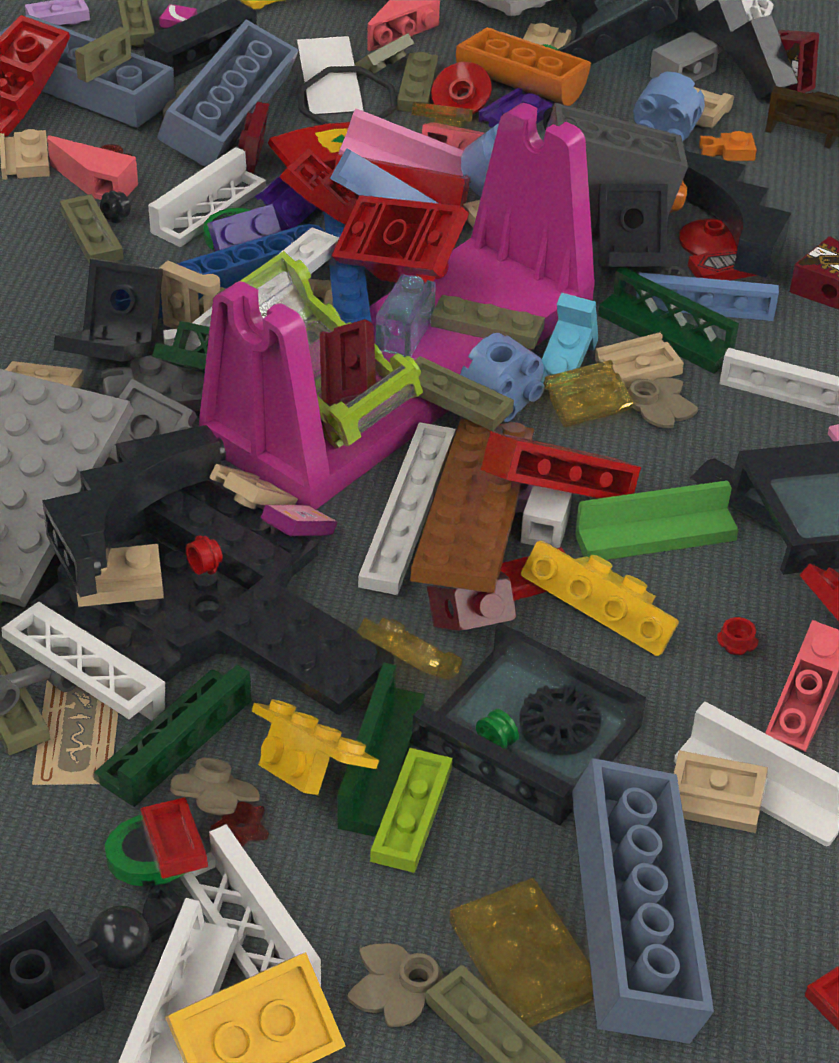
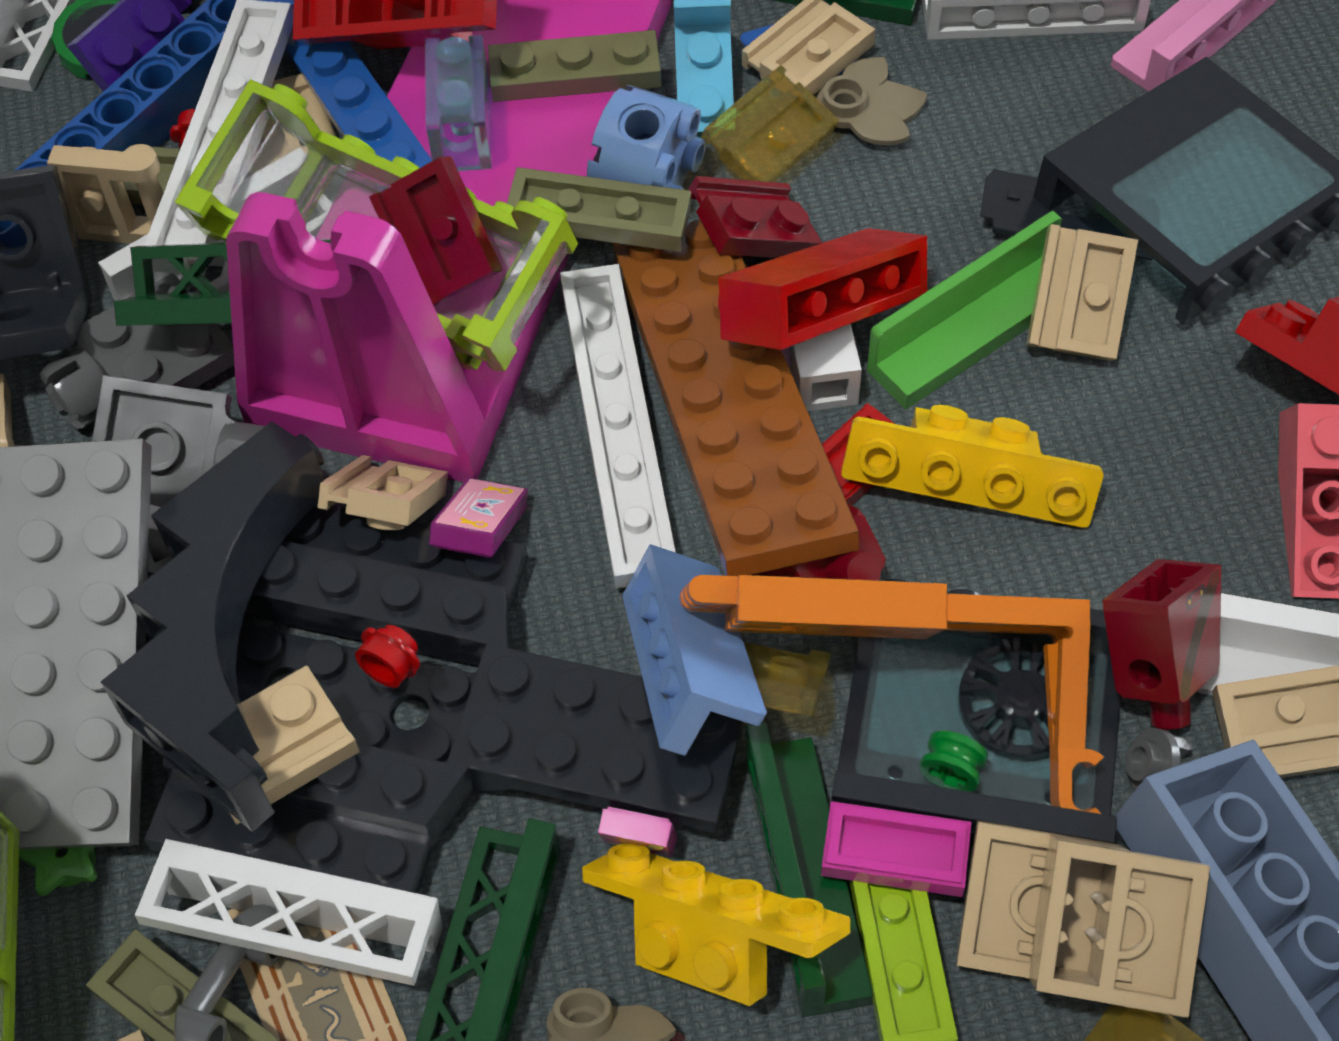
camera: 20 degrees left, 15 degrees up
red plate [717,617,758,655] -> none
none -> tile [598,807,677,858]
none -> medium blue panel [622,544,767,756]
none -> orange hinge [679,575,1104,814]
none -> dark red plate [688,176,822,258]
none -> dark pink tile [821,801,971,897]
none -> tan bracket [956,821,1210,1018]
none -> tan plate [1026,224,1138,361]
none -> dark red torso [1103,559,1221,729]

